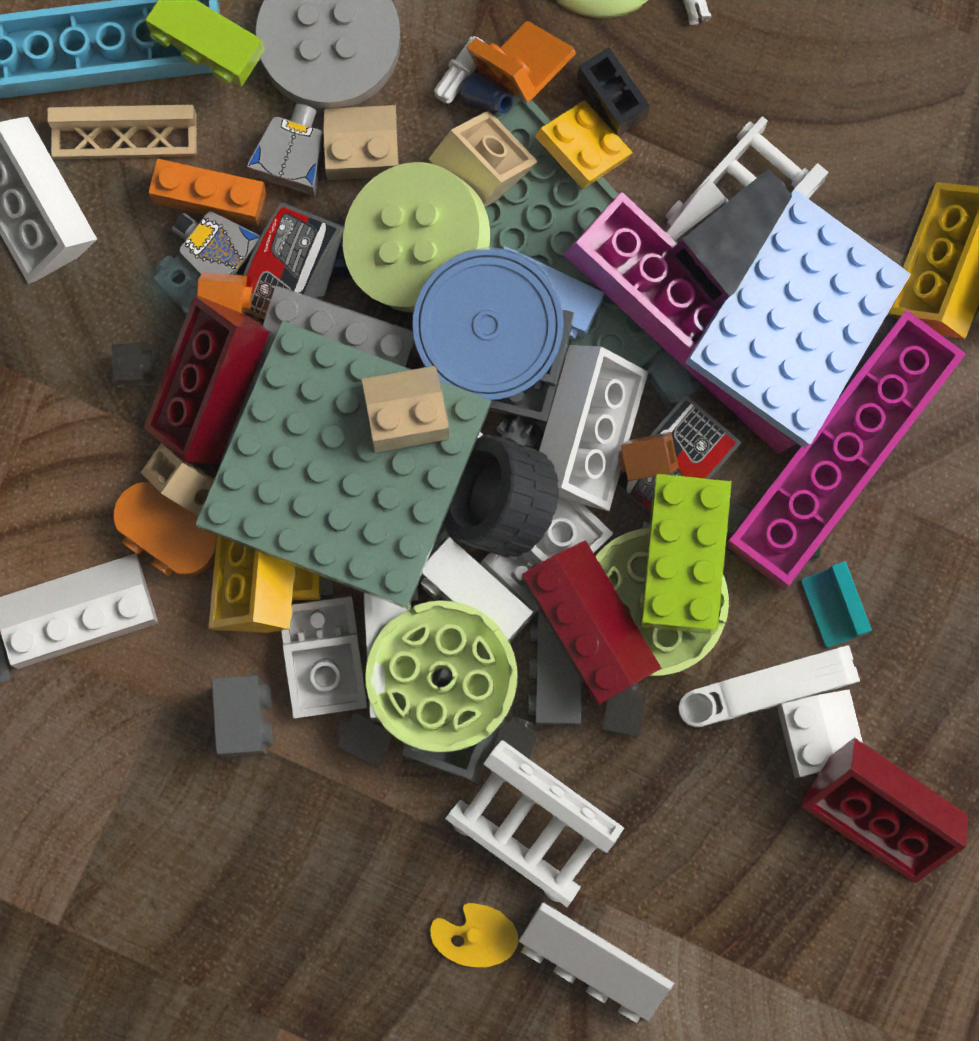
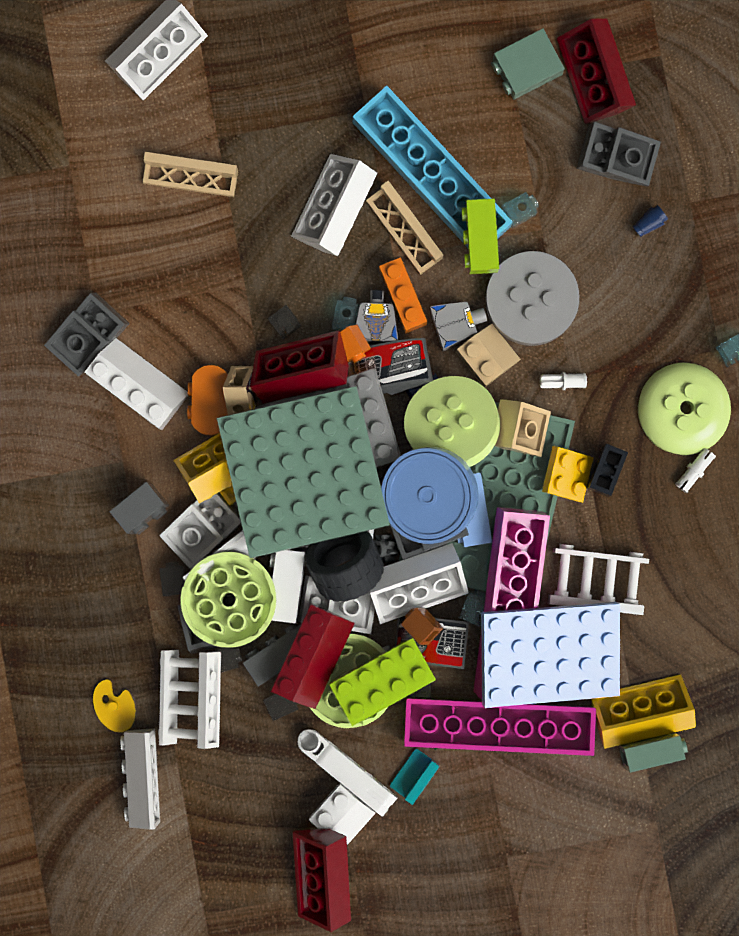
camera: 60 degrees right, 5 degrees up
tan slope [362,366,450,453] -> none
dark blue cone [460,73,513,114] -> none
orange bracket [466,21,576,103] -> none
white slope [666,179,726,243] -> none
black slope [667,168,792,309] -> none

